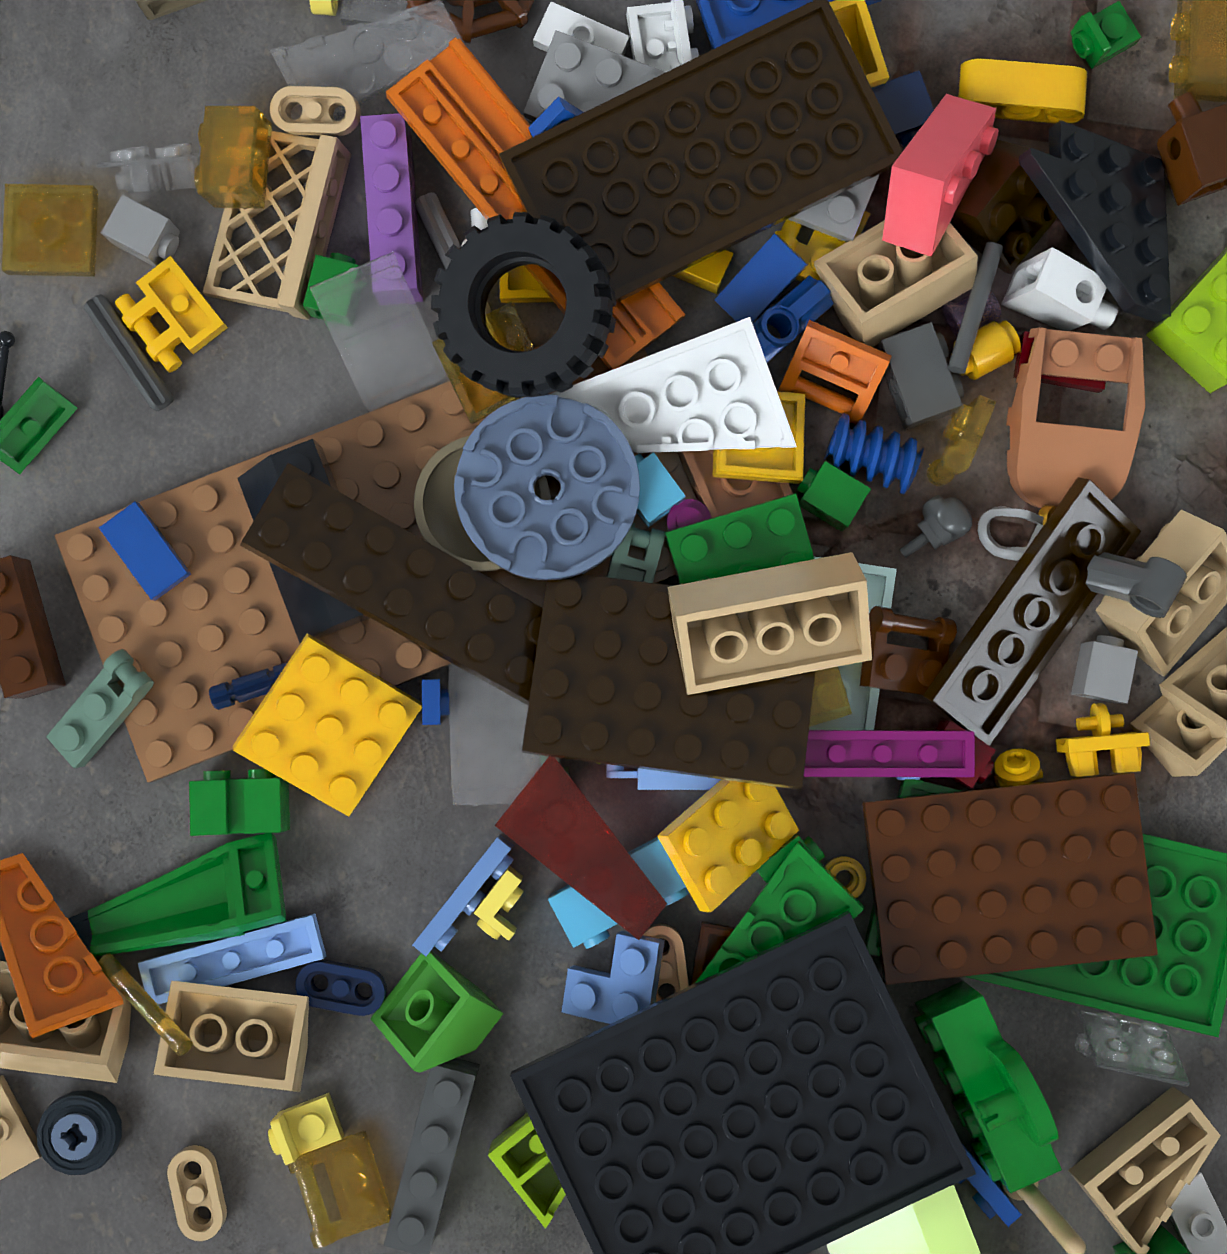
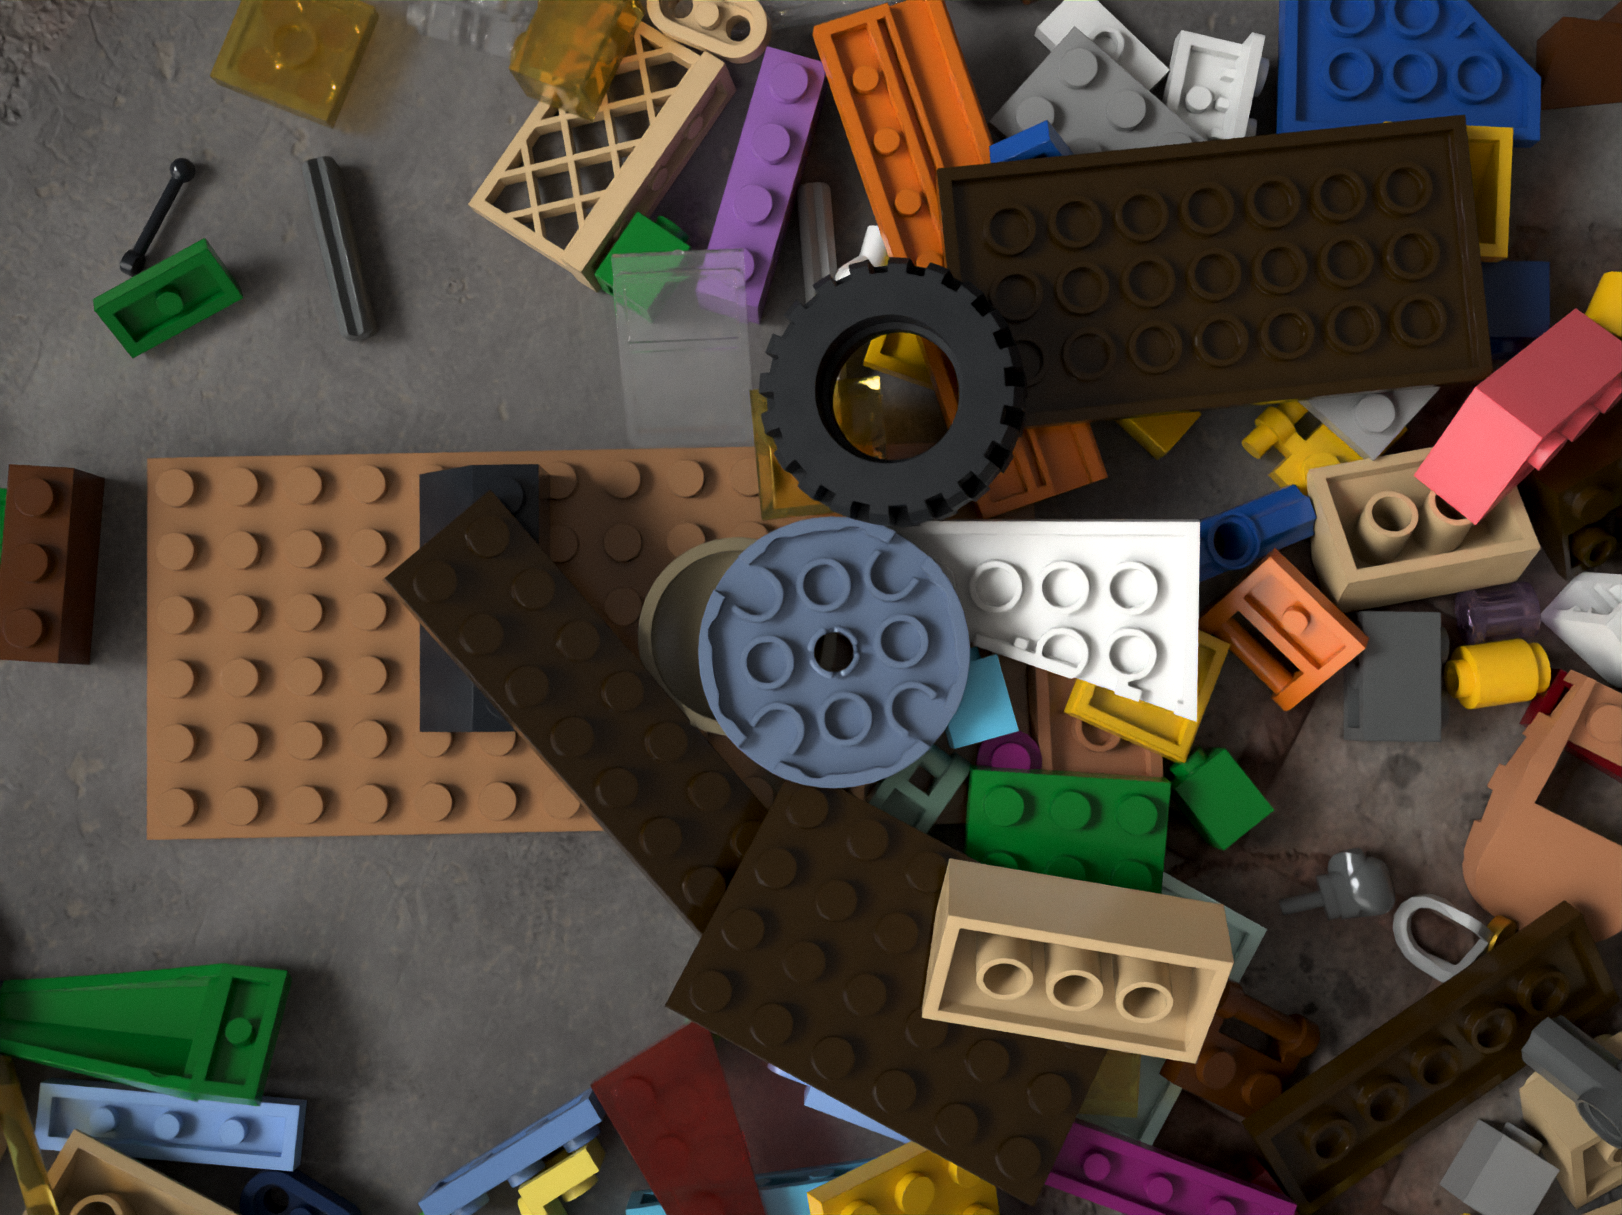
camera: 15 degrees right, 0 degrees up
sand green plate [46,649,154,769] -> none
blue tile [99,501,191,601] -> none
light grey brick [101,194,180,267] -> none
yellow plate [114,256,228,373] -> none
green brick [189,769,290,836] -> none
dark blue axle [209,662,288,710] -> none
yellow plate [233,633,422,817] -> none
blue plate [422,679,449,725] -> none
clear piece [448,663,542,807] -> none
blue tile [714,233,808,323] -> none
blue piece [824,413,924,495] -> none
clear yellow plate [926,395,997,486] -> none
dark grey bar [948,242,1003,374] -> none

